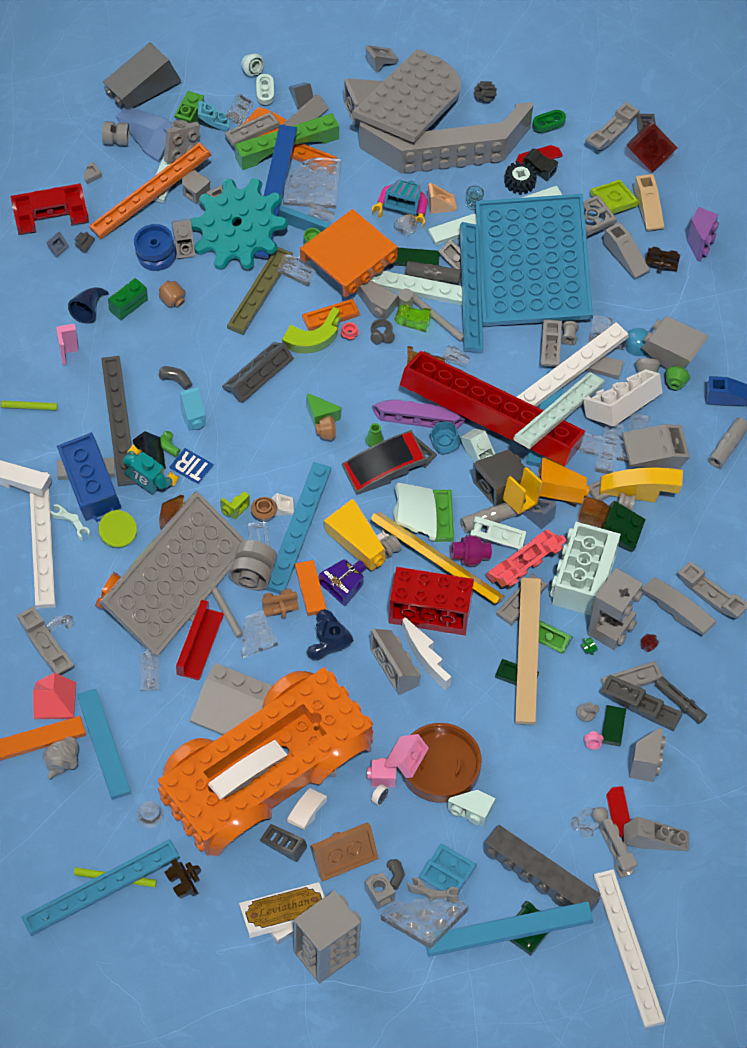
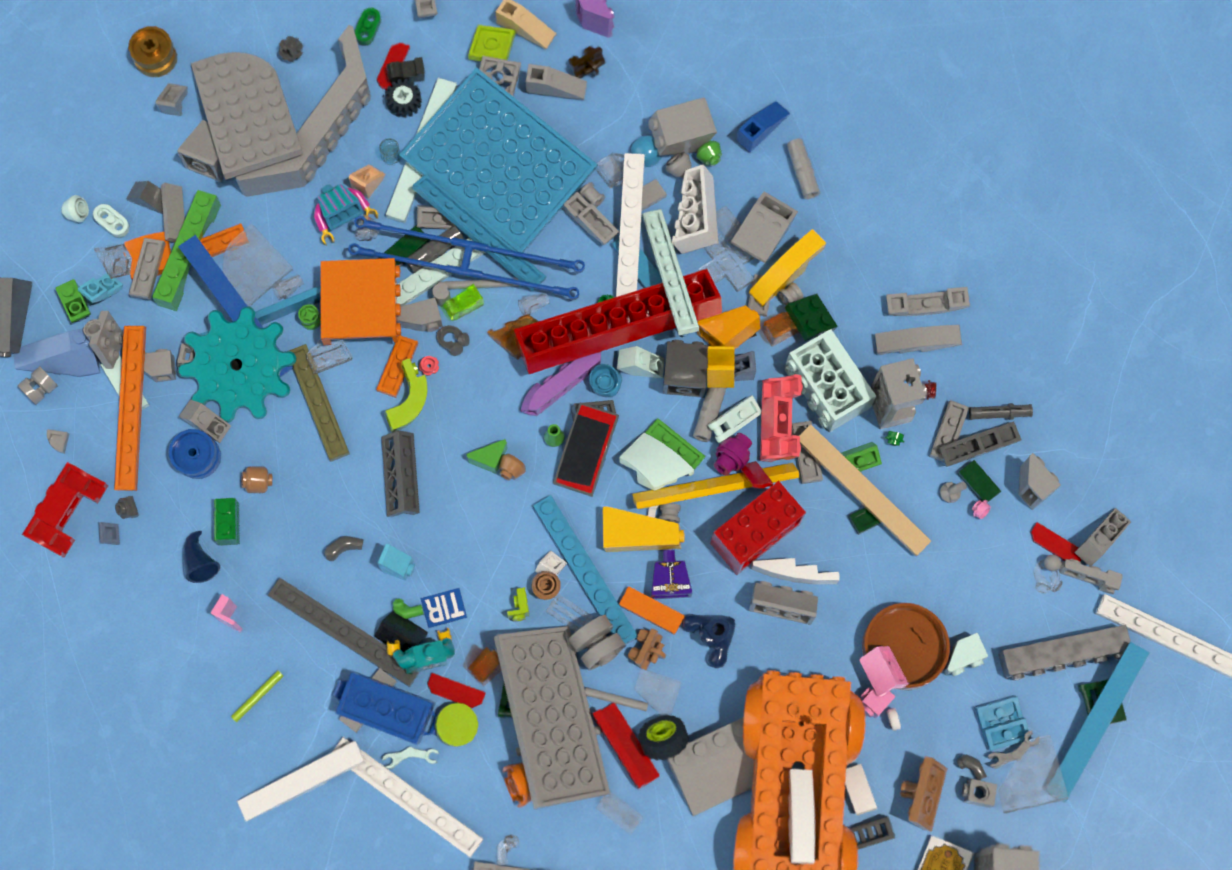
camera: 50 degrees left, 15 degrees up
none -> pearl gold wheel [128,26,177,77]
none -> blue bar [348,216,585,300]
none -> red piece [428,673,486,709]
none -> black wheel [638,715,689,760]
none -> red piece [741,461,773,488]

